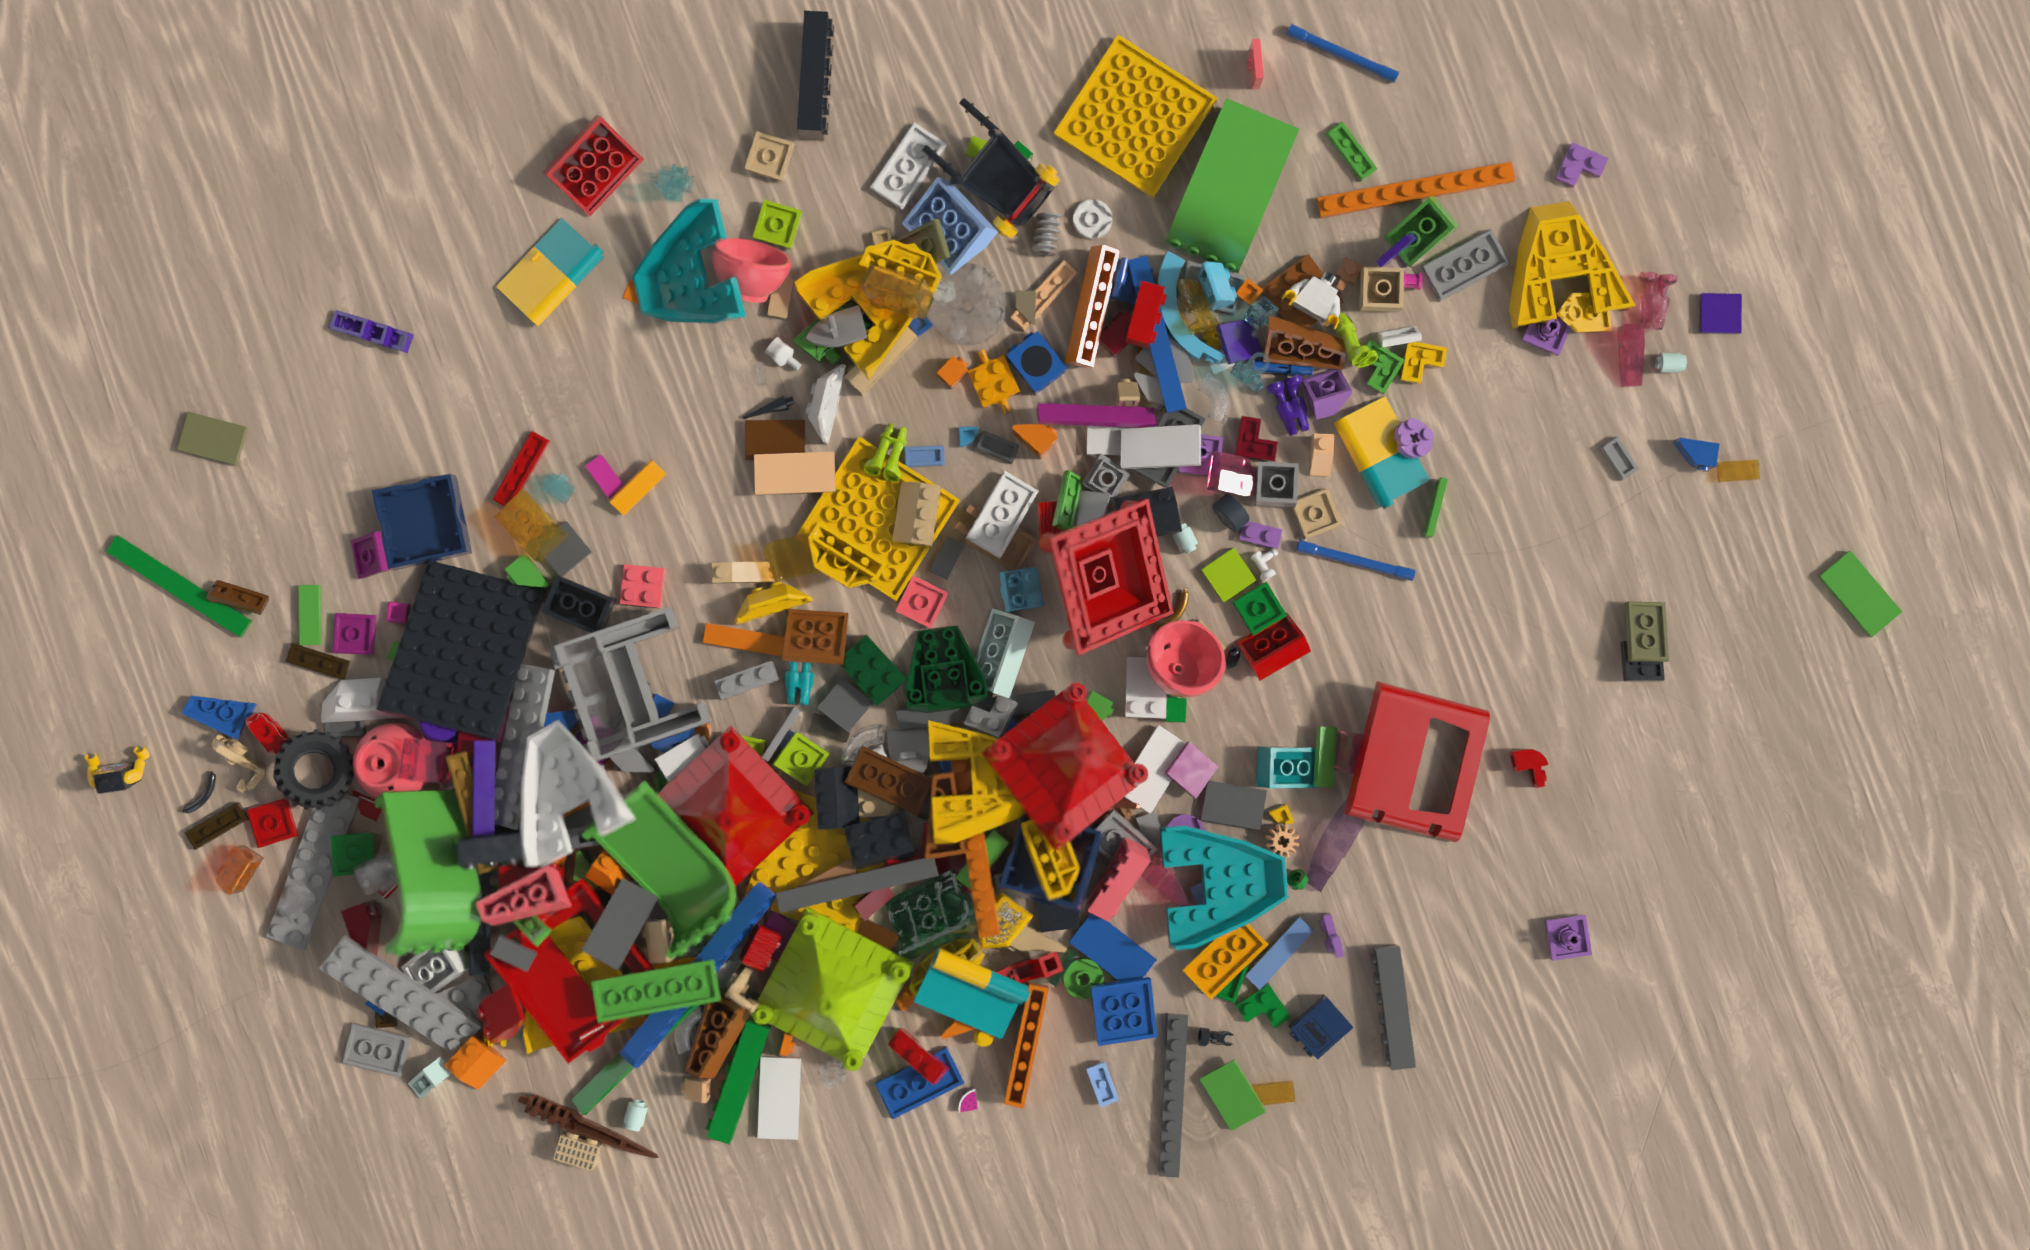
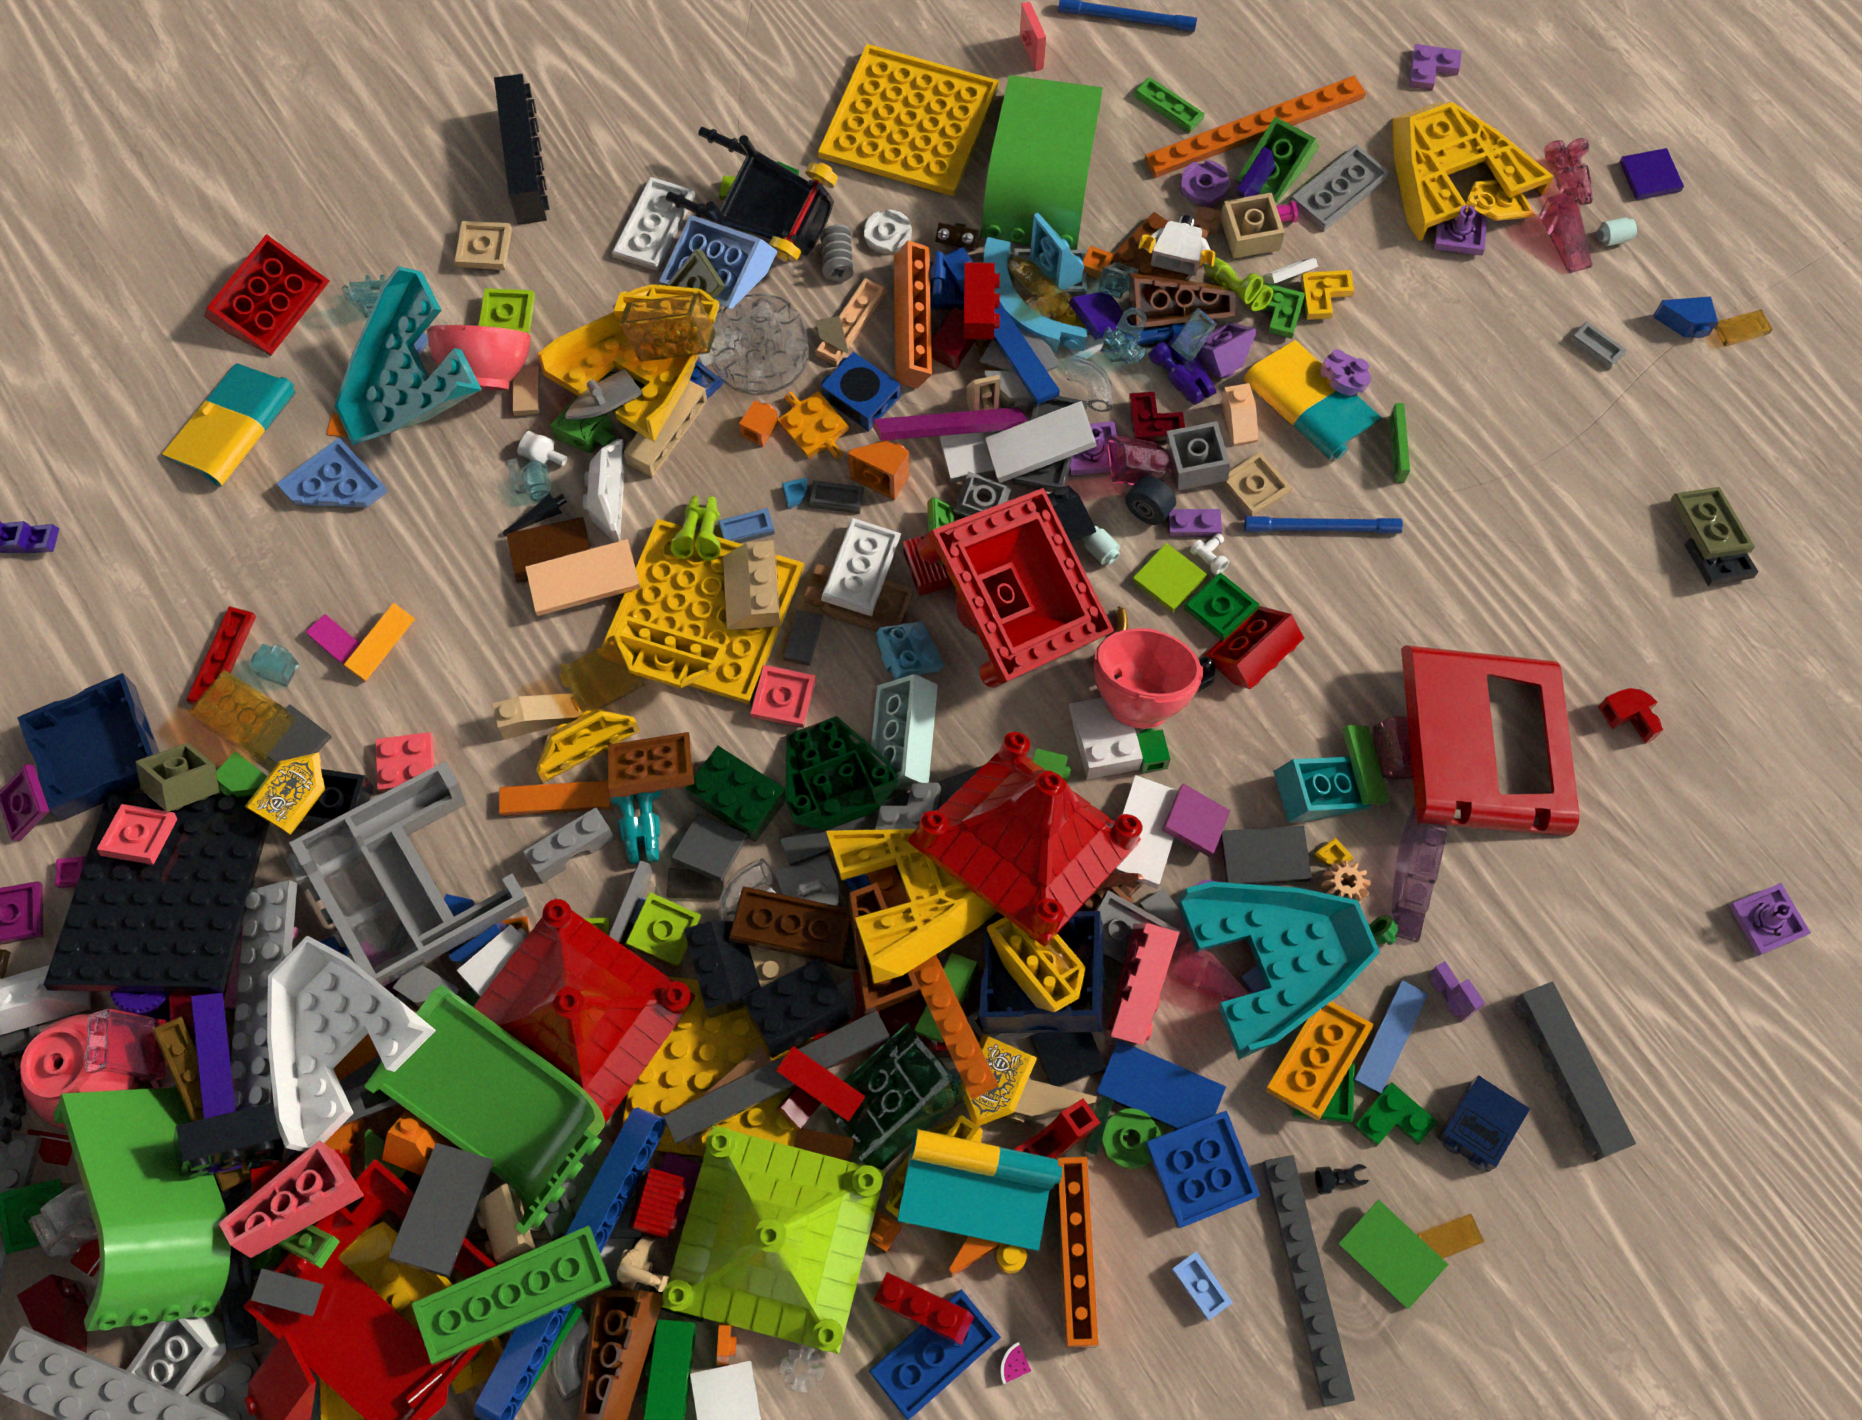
camera: 10 degrees left, 20 degrees down
none -> coral plate [97,804,177,865]
none -> olive brick [135,742,219,812]
none -> yellow tile [245,752,325,835]
none -> medium blue plate [276,438,388,507]
none -> clear light blue brick [522,461,552,501]
none -> red tile [776,1045,865,1122]
none -> dark brown piece [935,222,982,249]
none -> clear light blue tile [1171,308,1217,362]
none -> medium lavender plate [1180,160,1229,208]

